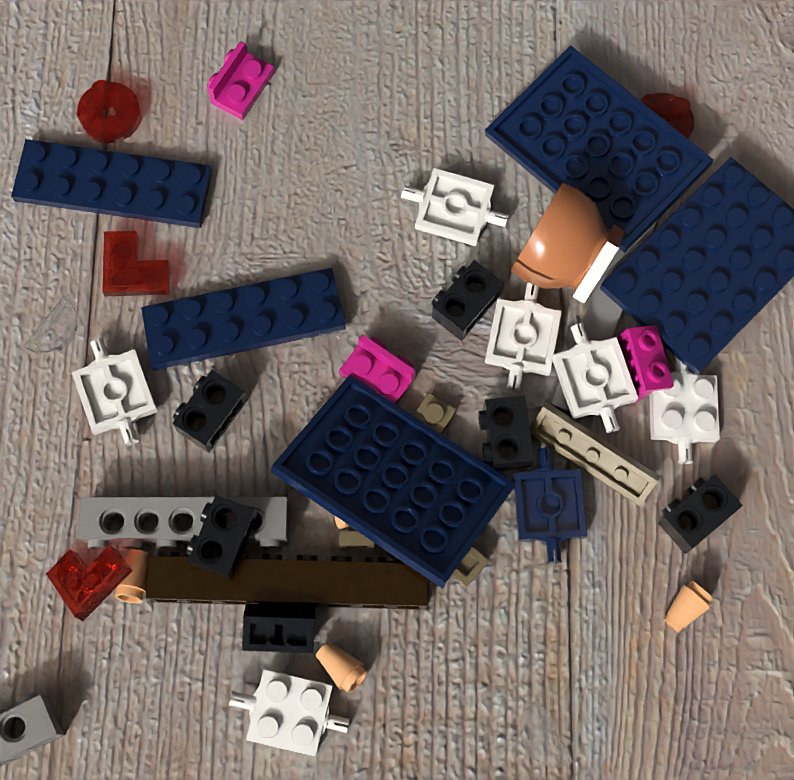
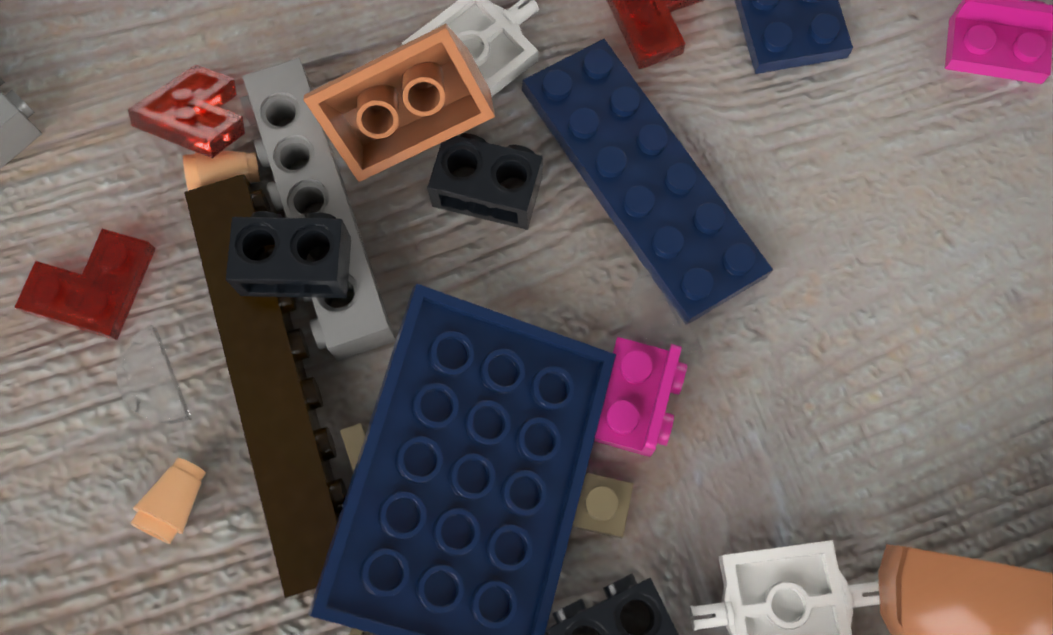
camera: 75 degrees right, 0 degrees up
white plate [229,668,350,756] -> none
black brick [242,603,315,653] -> none
white plate [401,168,509,246] -> none
black brick [431,260,505,341] -> none
none -> clear red plate [14,228,156,341]
none -> nougat slope [303,24,495,182]

